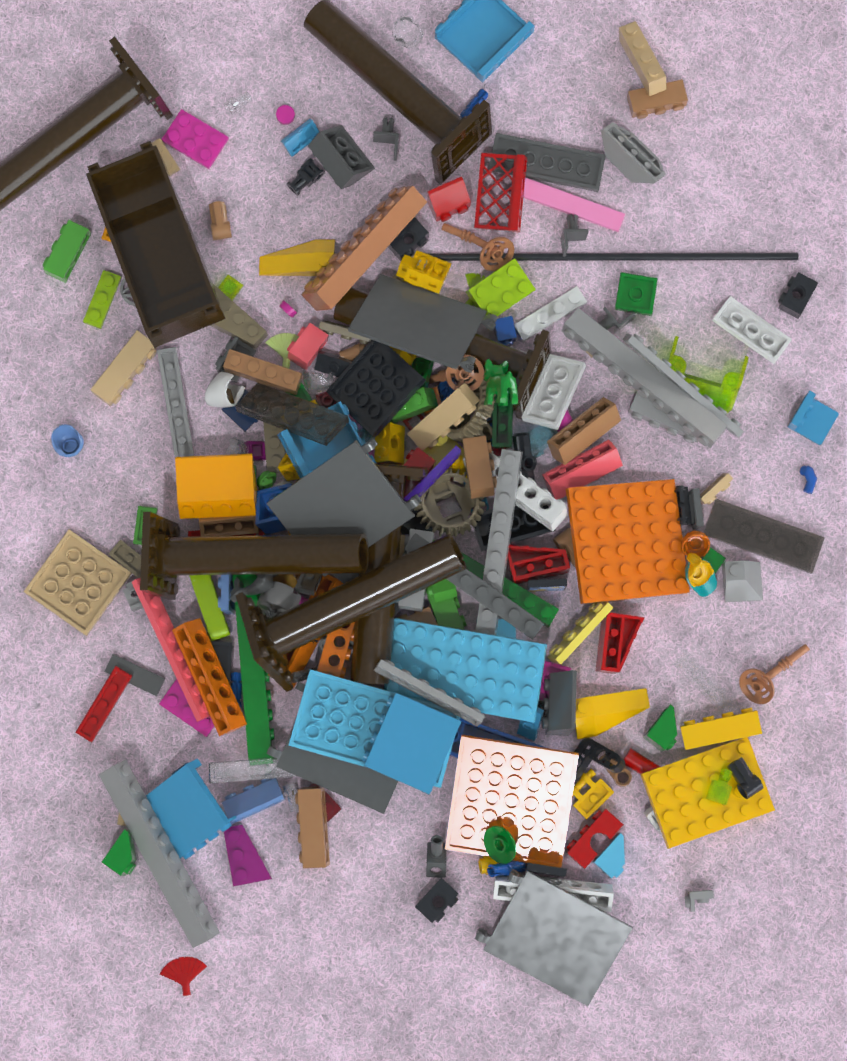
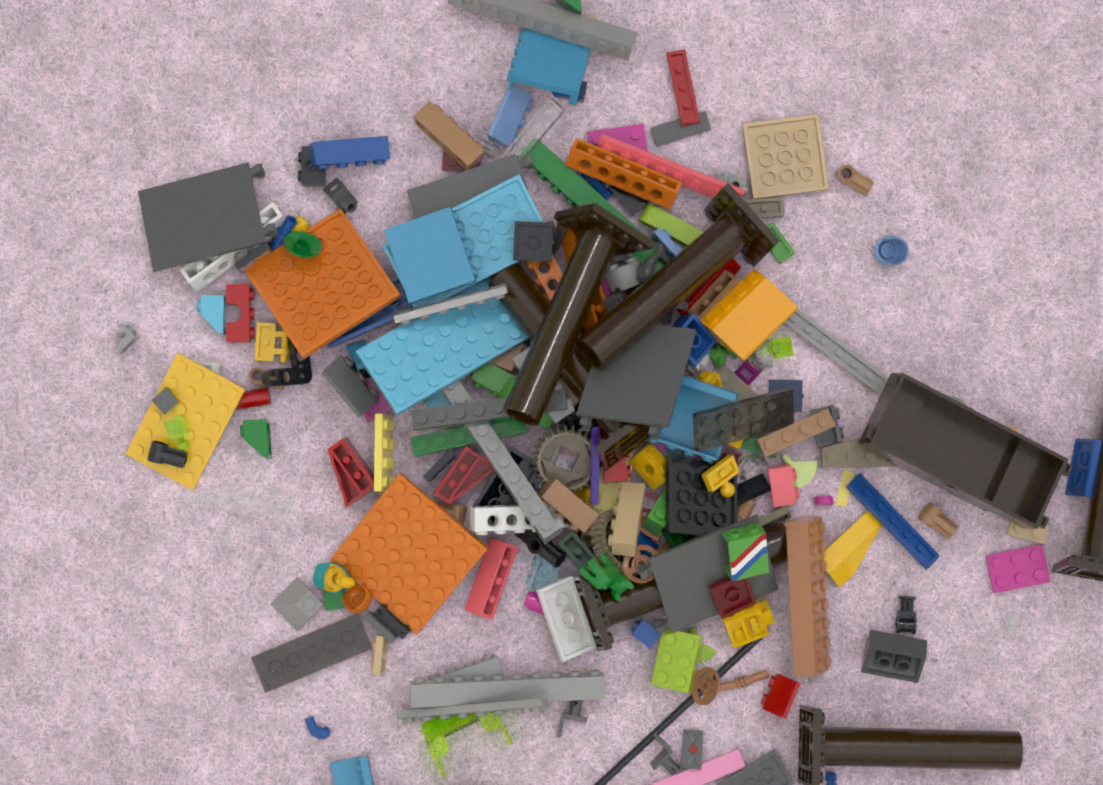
camera: 135 degrees right, 5 degrees up
bright green brick [43,220,91,283] -> none
lime plate [83,270,122,329] -> none
tan brick [90,330,157,407] -> none
white piece [205,372,245,408] -> none
clear neon green plate [218,274,244,301] -> none
magenta wing [224,825,272,887] -> none
dark pink tile [276,105,295,125] -> none
dark azure plate [281,119,320,157] -> none
dark grey bracket [373,117,399,161] -> none
black brick [388,217,429,261] -> none
red fence [474,153,527,232] -> none
white plate [514,286,587,342] -> none
medium nougat brick [547,397,621,465] -> none
yellow wedge [575,688,650,739] -> none
green plate [614,272,658,316] -> none
yellow brick [680,707,762,750] -> none
nougat dish [739,644,810,704] -> none
none -> dark grey tile [152,387,180,415]
none -> blue brick [309,136,391,170]
none -> black tile [513,221,554,262]
none -> dark grey tile [681,730,703,770]
none -> yellow plate [702,455,740,498]
none -> dark red plate [708,577,757,619]
none -> bright green panel [722,524,769,582]
none -> clear neon green plate [758,336,794,359]
none -> light yellow window [835,469,855,507]
none -> medium nougat piece [836,165,874,196]
none -> blue plate [846,473,940,570]
none -> blue tile [1065,438,1102,498]

